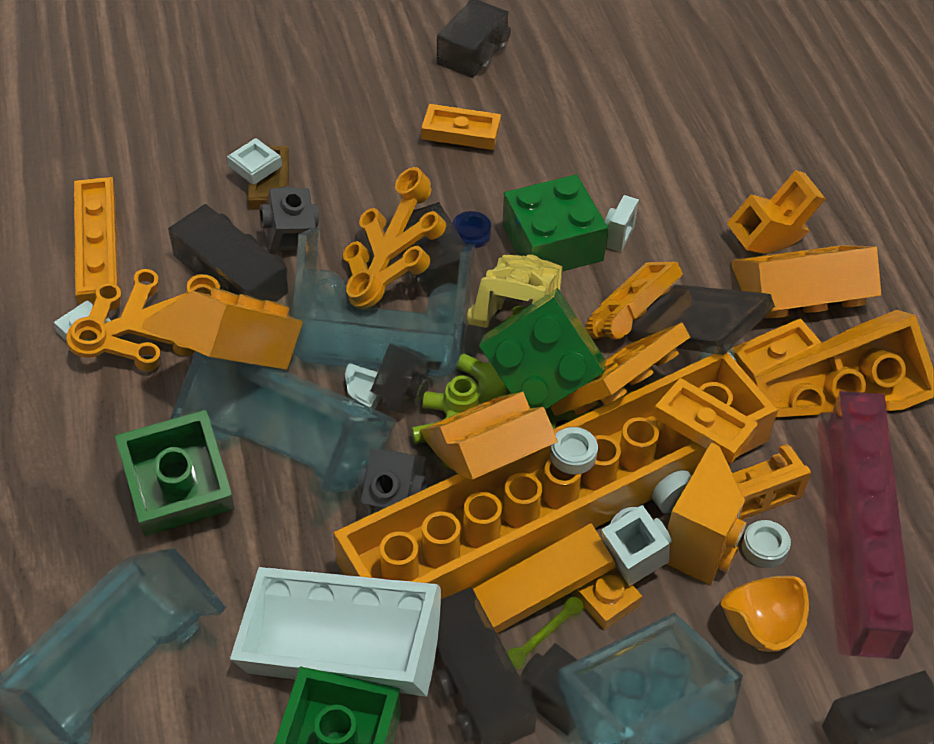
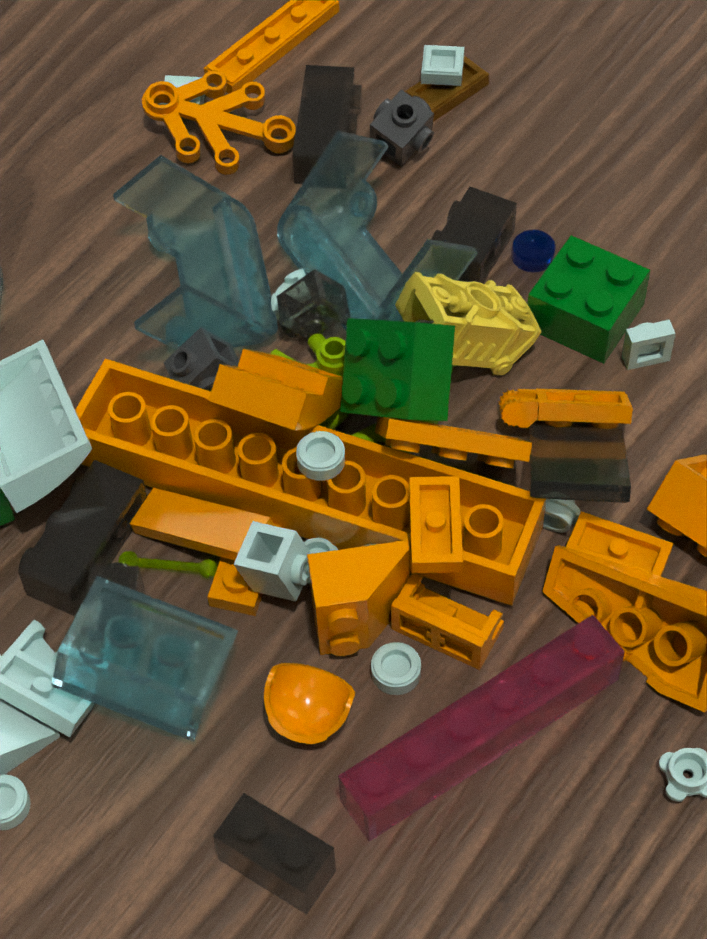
camera: 55 degrees right, 5 degrees up
green brick [115,409,235,536] -> none
light orange slope [142,288,303,370] -> none
light orange plant [343,167,446,309] -> none
light orange plate [421,104,501,150] -> none

